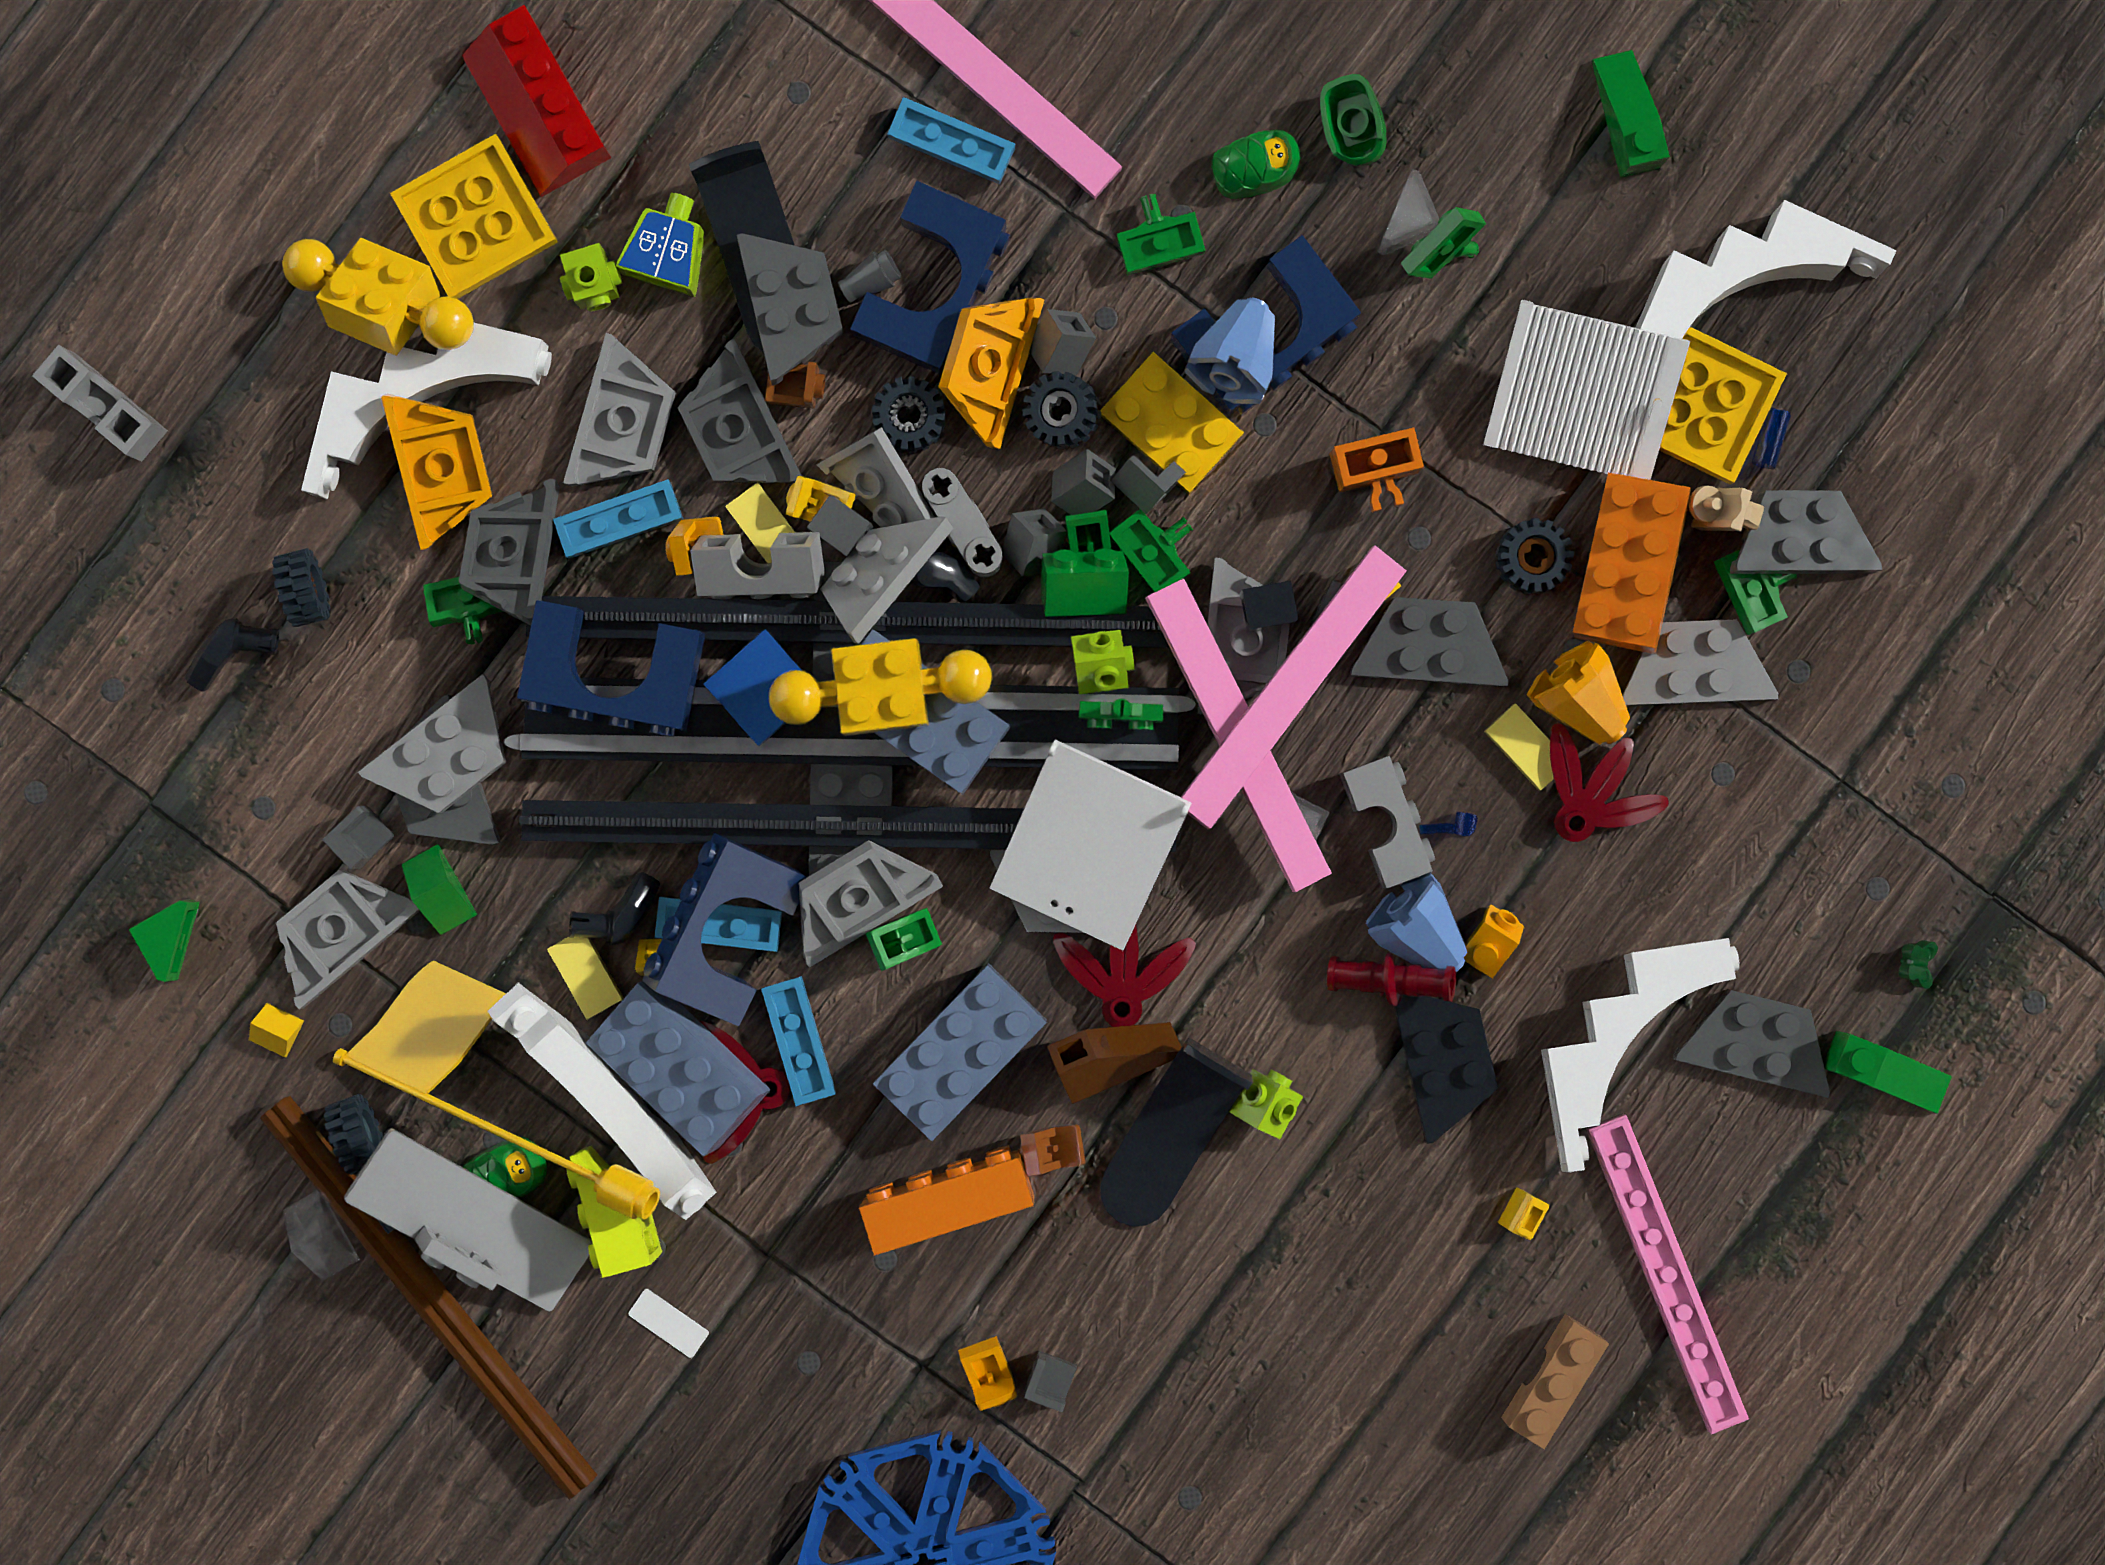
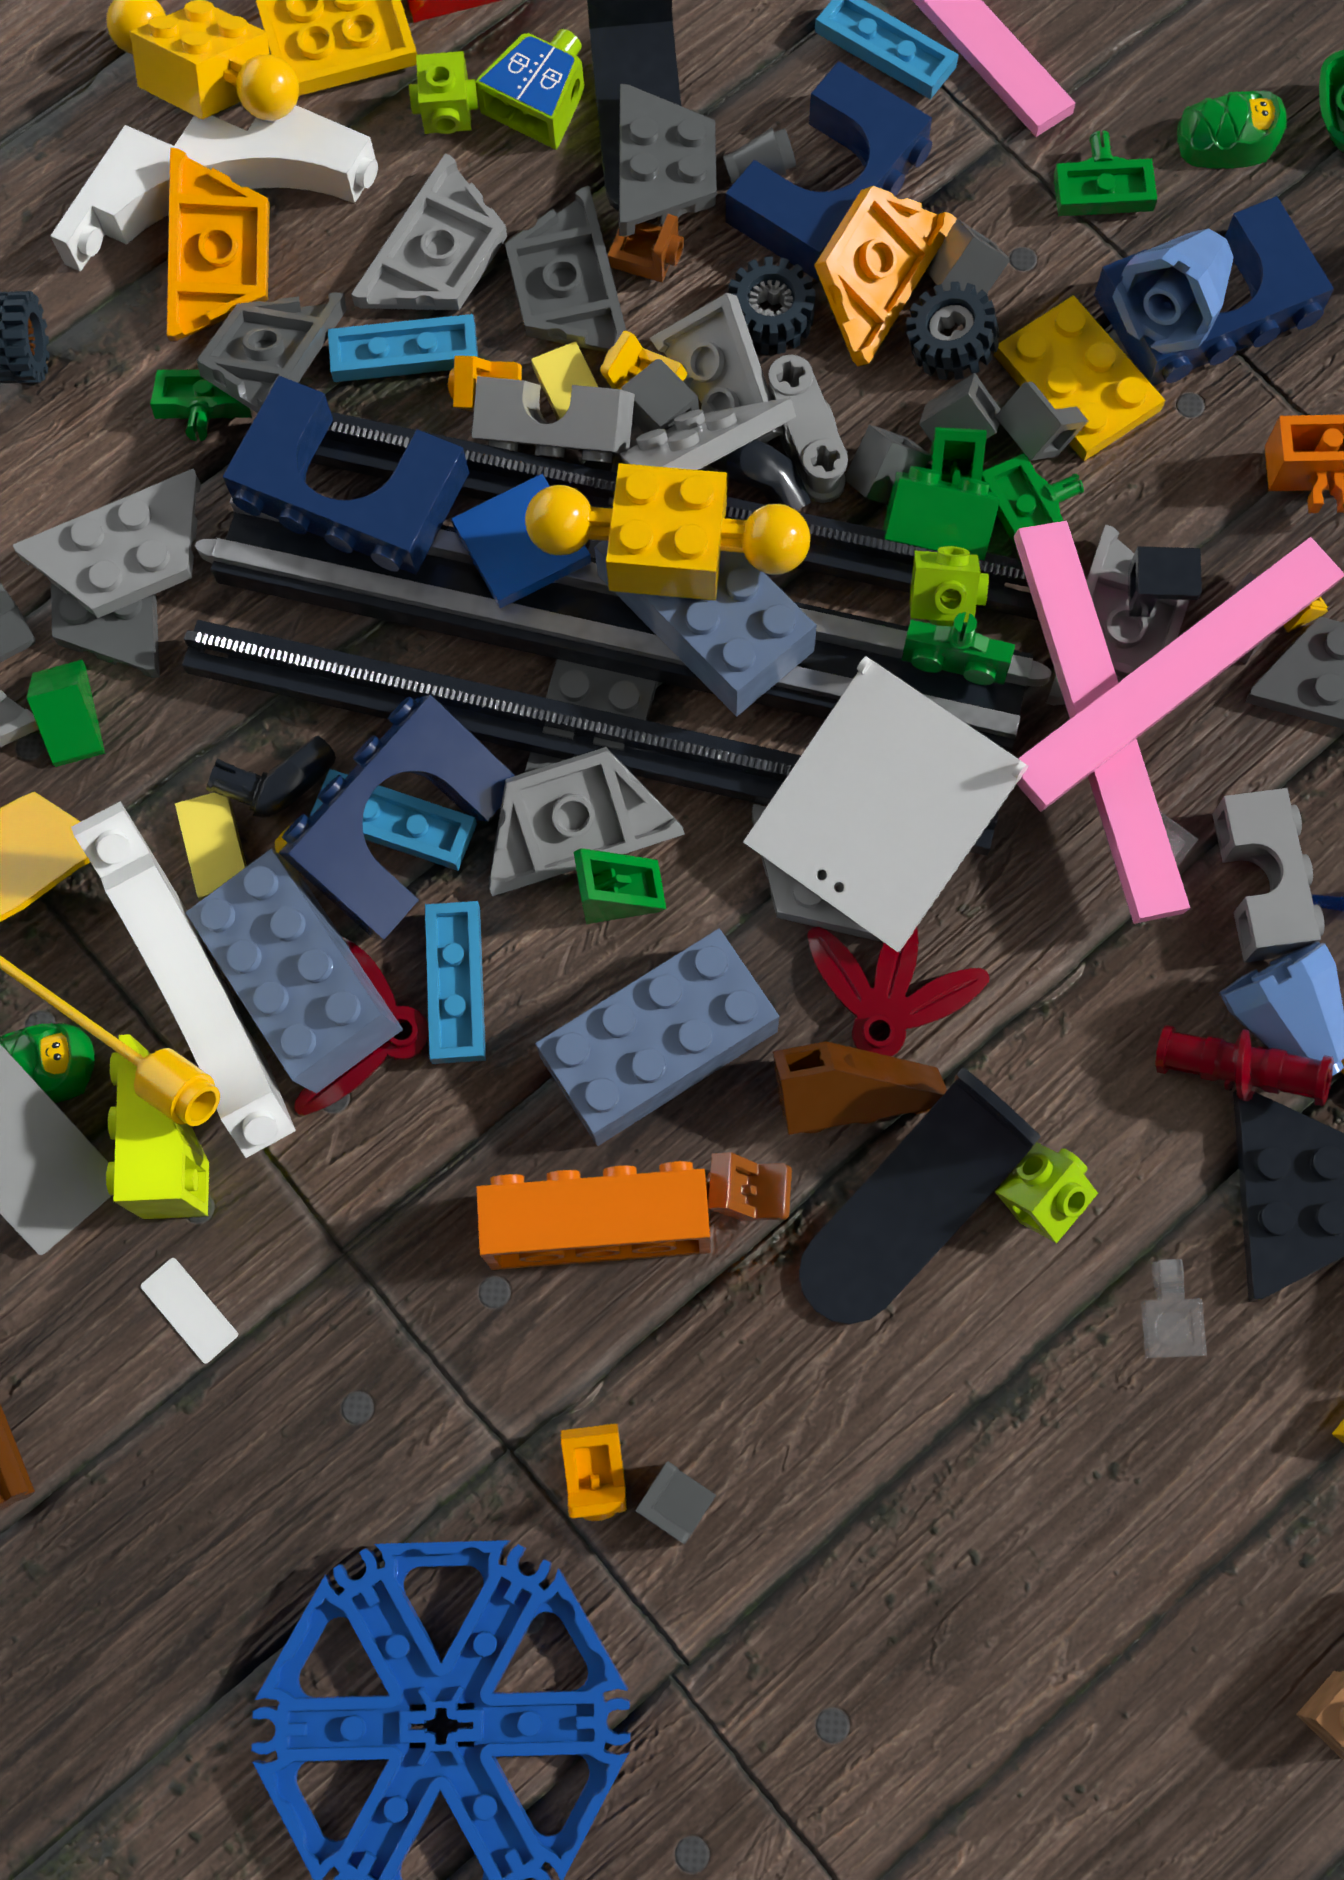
camera: 15 degrees right, 15 degrees down
none -> clear plate [1141,1259,1207,1358]

